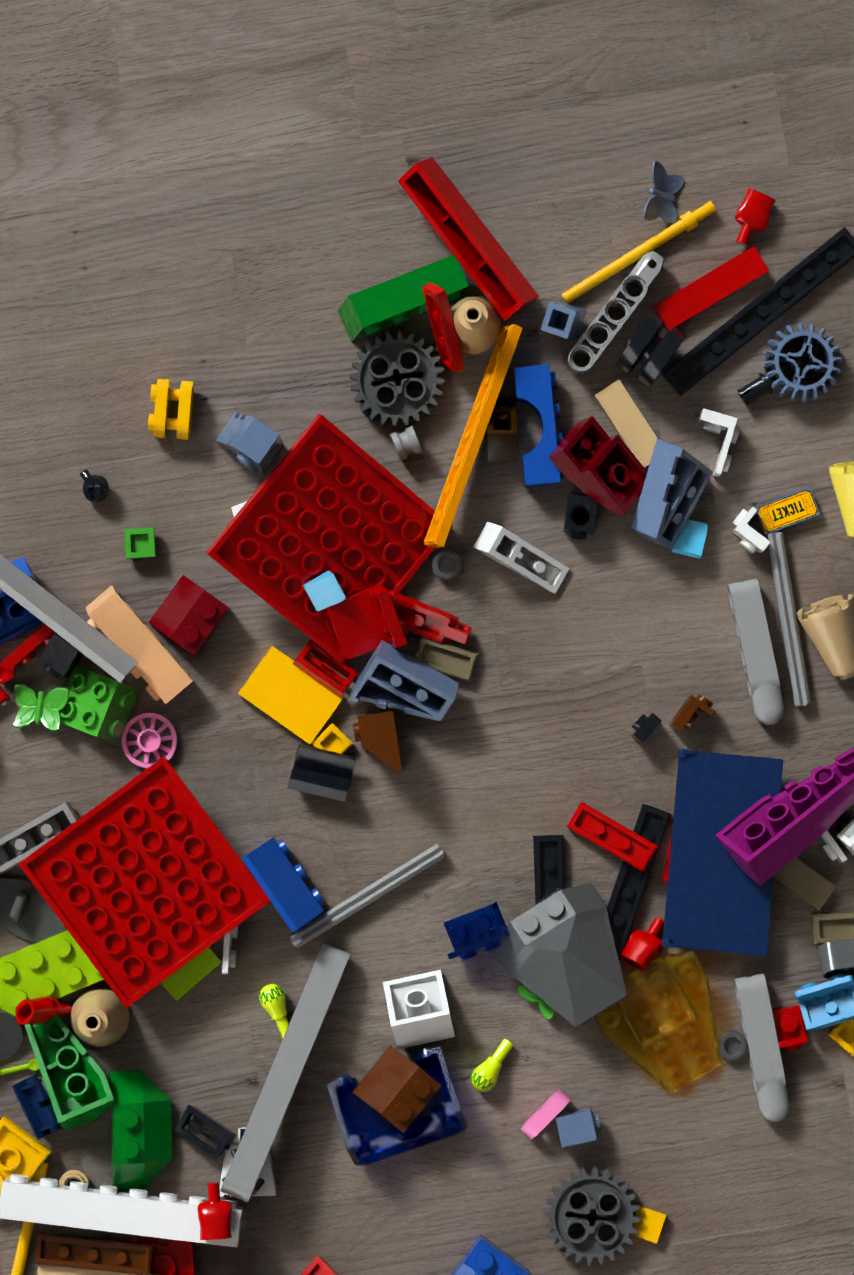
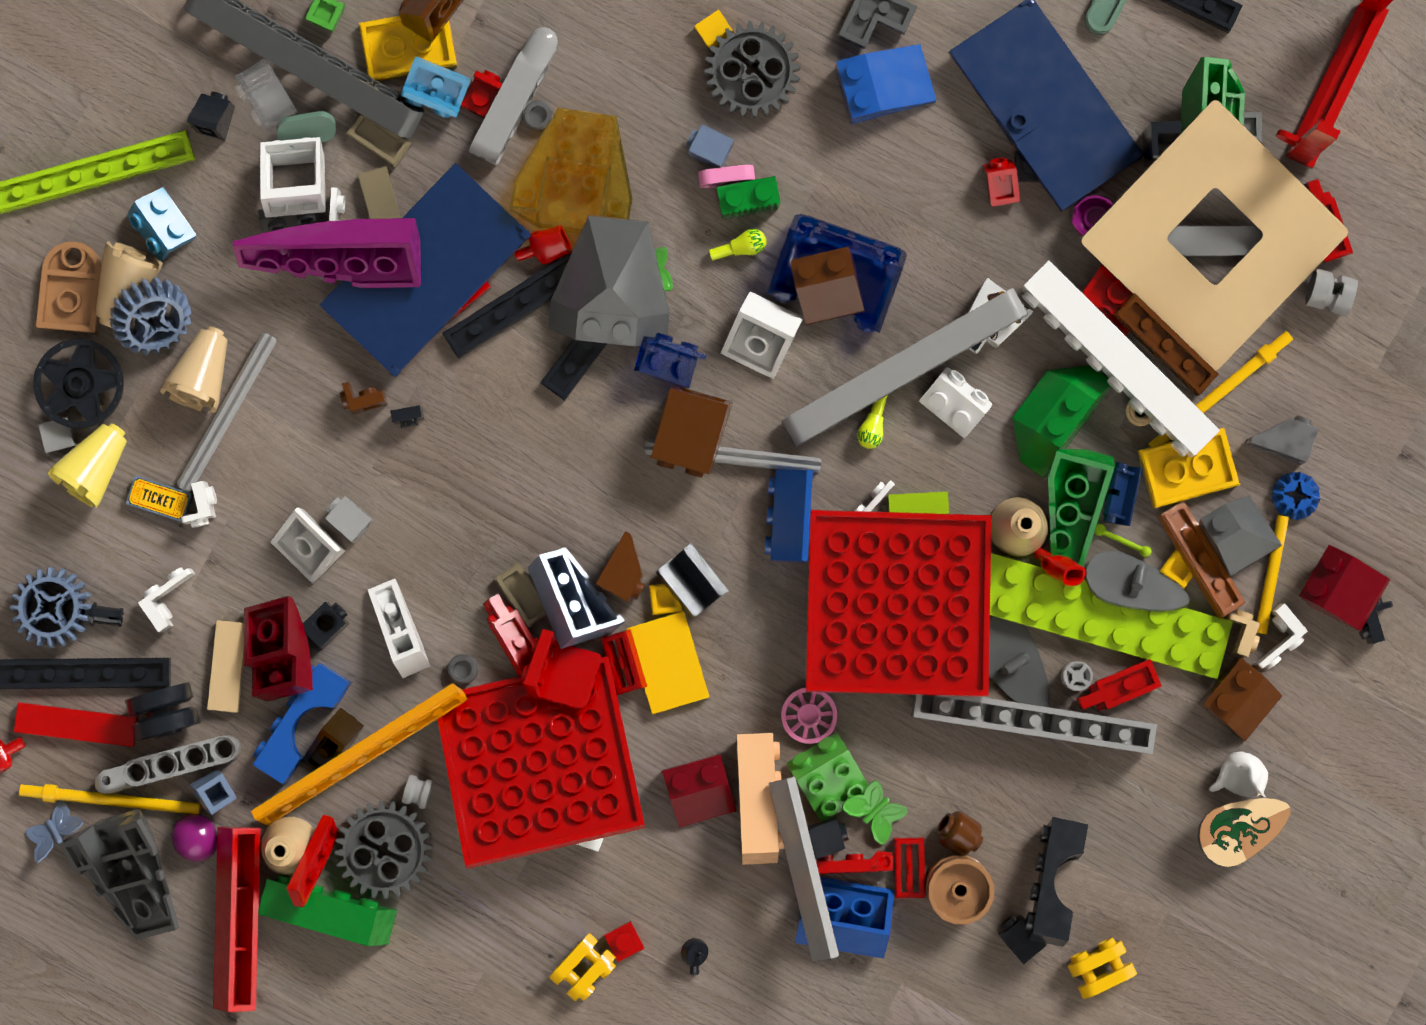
camera: 145 degrees left, 0 degrees up
bright green plate [124,527,156,560] -> none
black tile [174,1104,237,1161] -> none
red piece [198,1182,232,1240] -> none
sand blue wedge [216,412,284,474] -> none
medium azure slope [303,571,346,611] -> none
red tile [567,802,659,872] -> none
sand blue wedge [631,439,713,550] -> none
medium azure slope [672,519,708,559] -> none
light grey piece [727,578,784,725] -> none
none -> dark grey wedge [59,808,179,940]
none -> magenta hair [171,814,217,862]
none -> white slope [270,507,345,584]
none -> light grey brick [325,496,375,543]
none -> red plate [604,921,645,962]
none -> reddish brown slope [651,386,733,478]
none -> green brick [717,176,781,220]
none -> white bracket [919,367,992,439]

